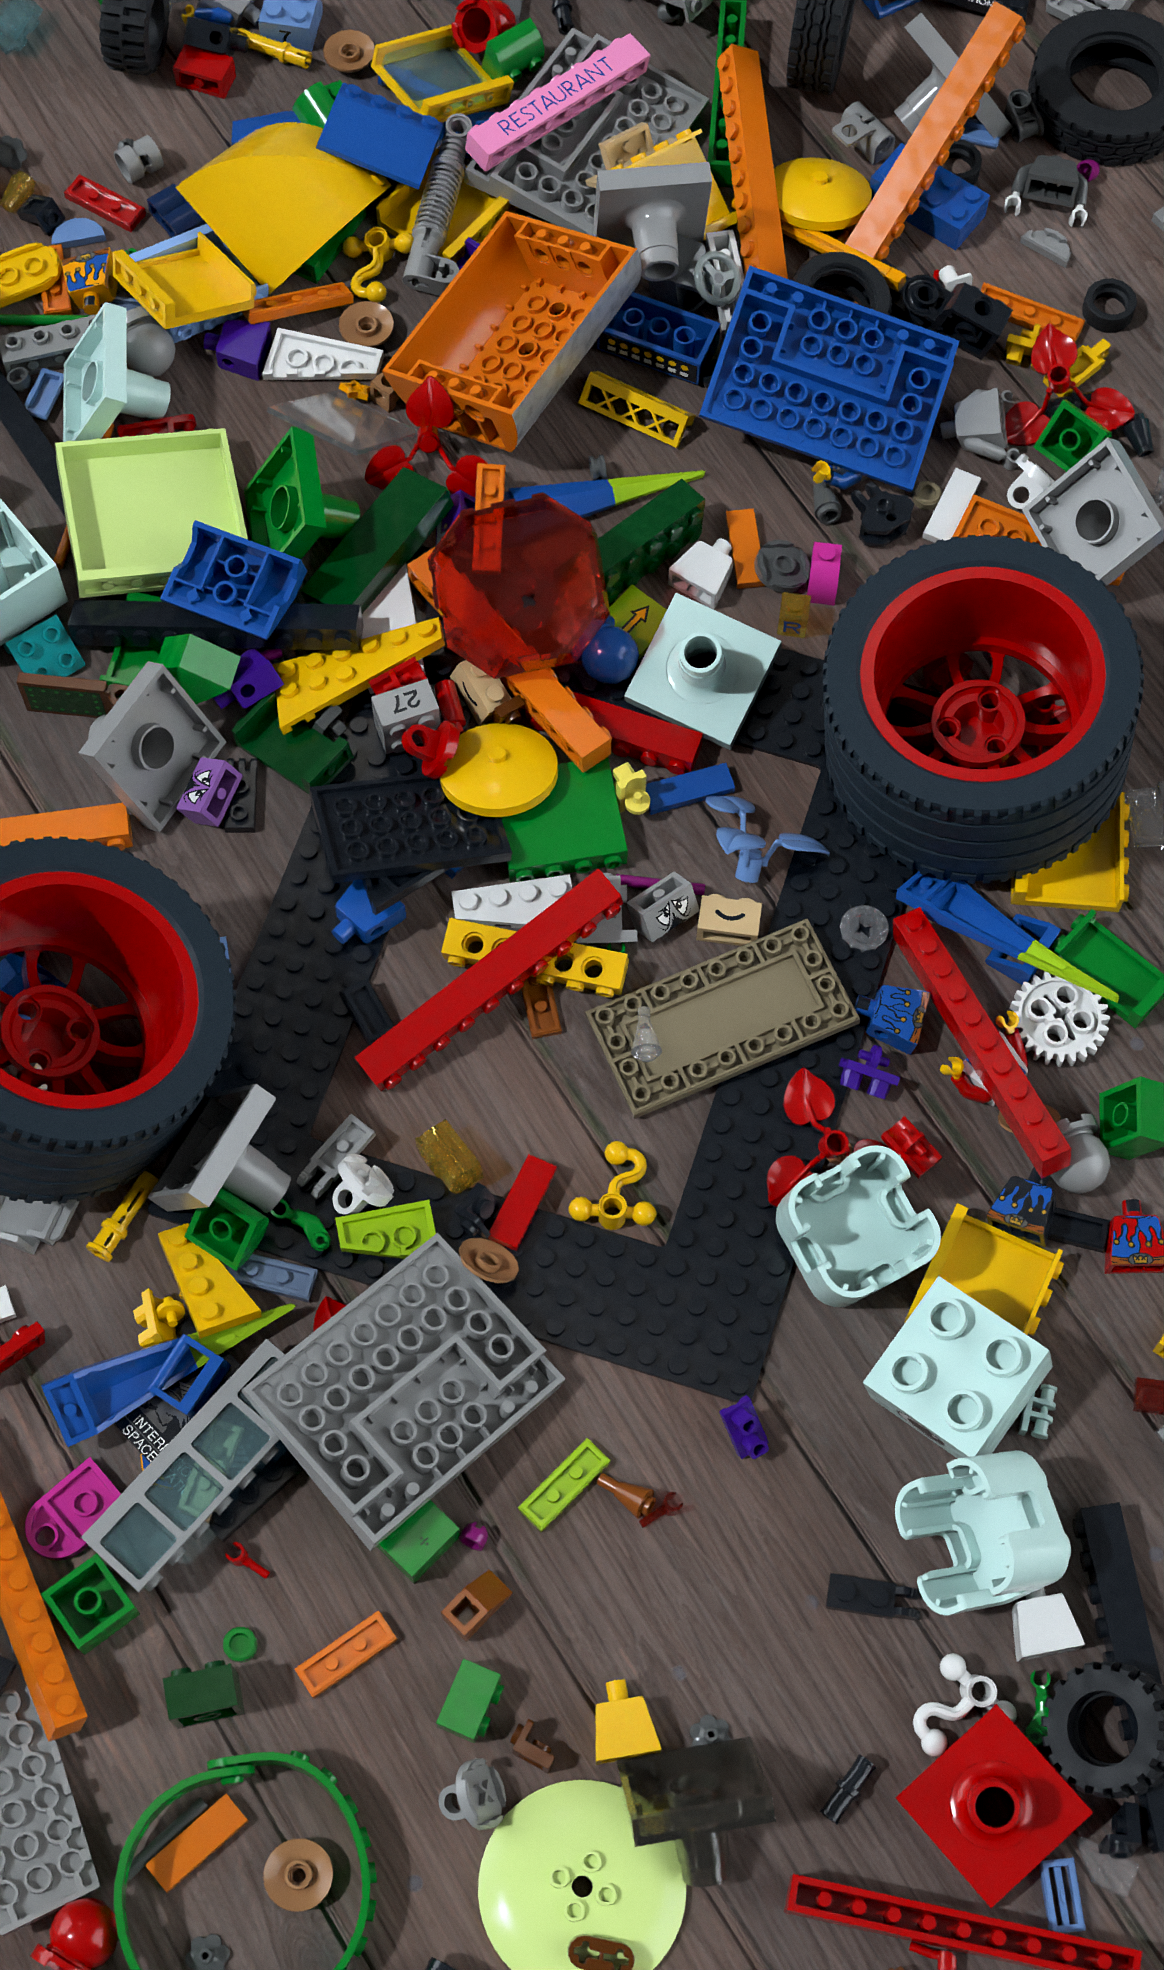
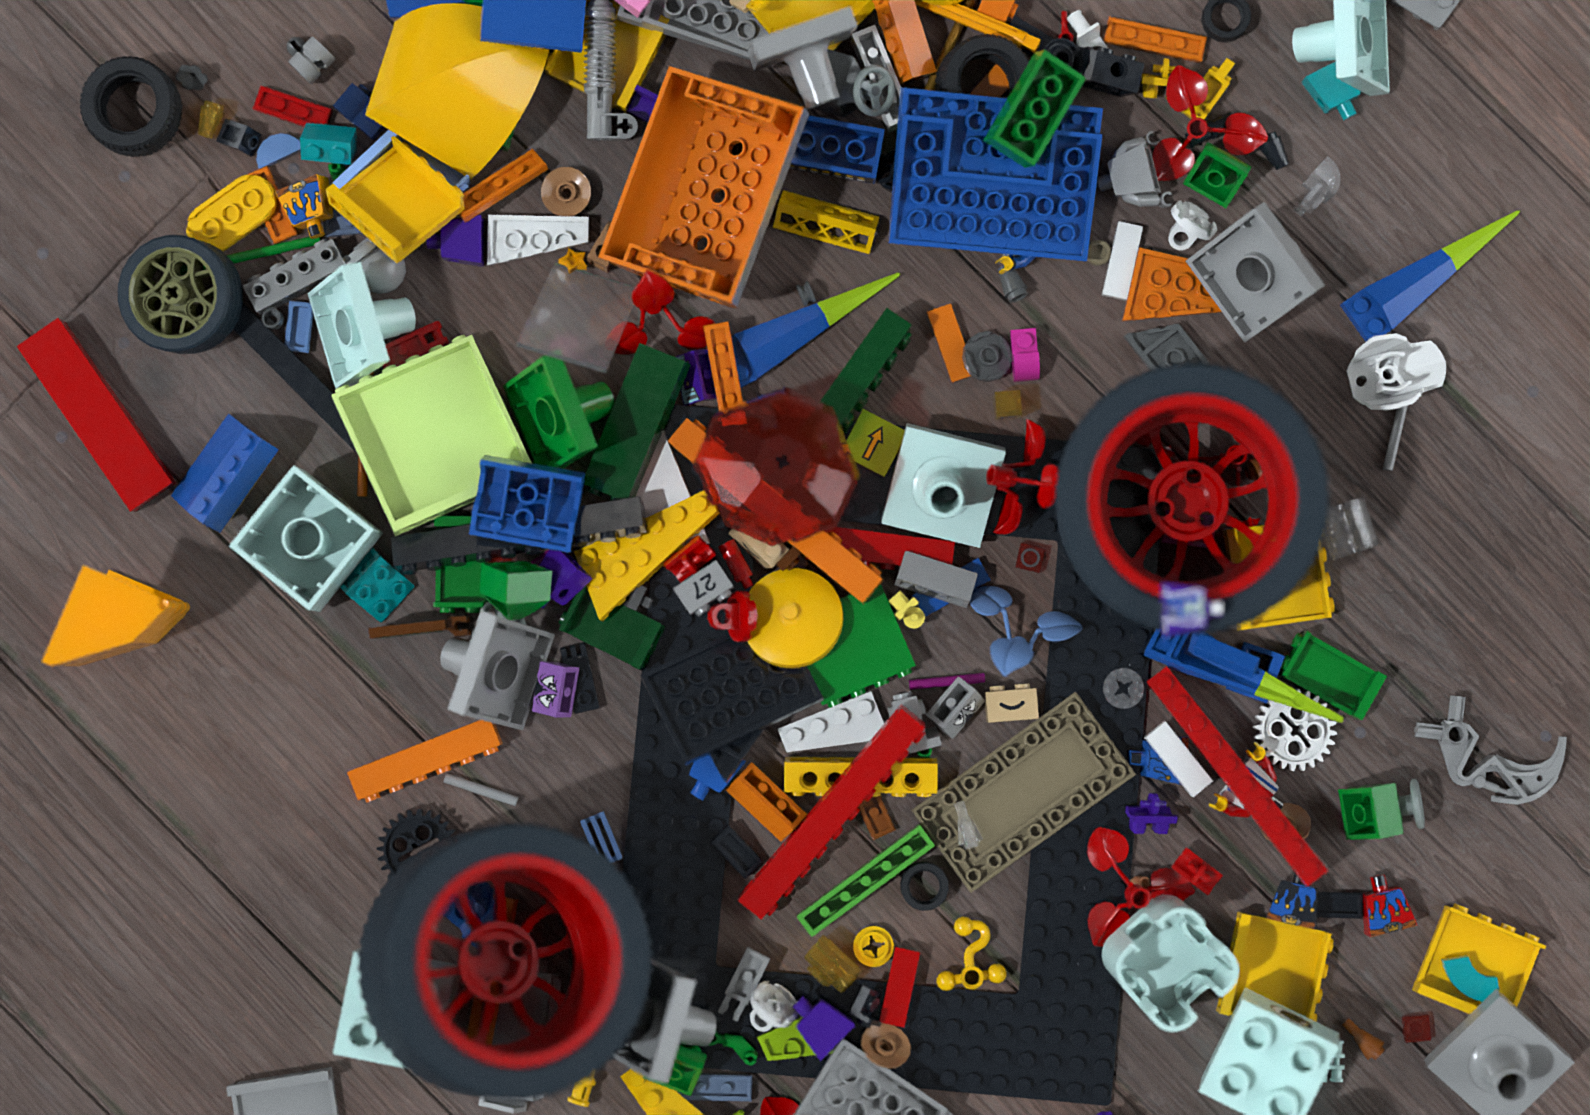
camera: 10 degrees left, 20 degrees up
yellow piece [342,227,414,303] -> none
blue tile [564,609,639,684] -> none
white torso [668,538,733,610] -> none
black hinge [850,481,914,547] -> none
light grey tile [1050,1114,1111,1194] -> none
none -> teal brick [300,123,357,165]
none -> orange brick [725,762,807,842]
none -> dark purple torso [792,996,855,1061]
none -> bright green brick [796,823,935,937]
none -> yellow gear [853,926,894,967]
none -> light grey panel [894,551,978,608]
none -> black tyre [900,861,949,911]
none -> green brick [983,50,1086,168]
none -> red plant [986,419,1059,535]
none -> clear red tile [1015,543,1045,573]
none -> white tile [1144,721,1213,797]
none -> torso [1161,584,1222,637]
none -> blue piece [1194,634,1260,678]
none -> dark orange cone [1342,1018,1385,1060]

